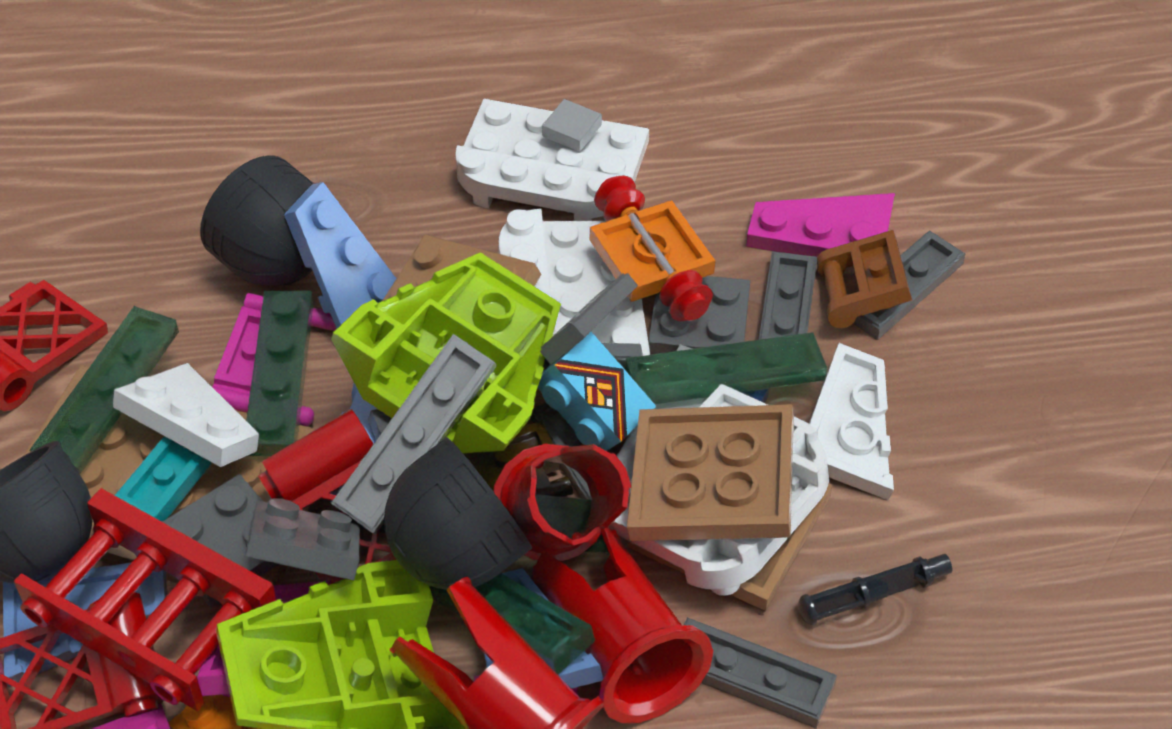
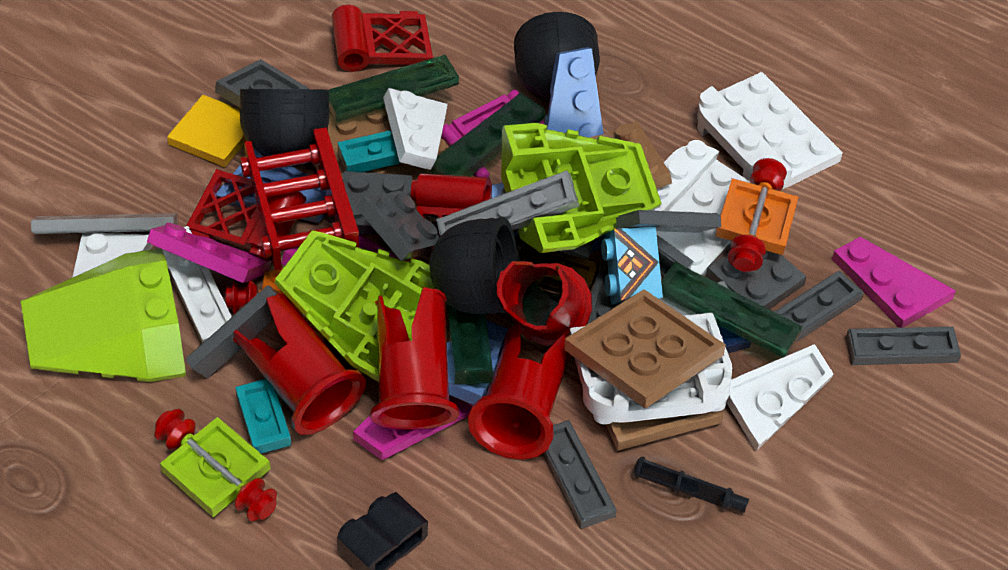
camera: 40 degrees right, 0 degrees up
light grey tile [542,99,602,152] -> none
dark orange plate [817,230,912,328] -> none

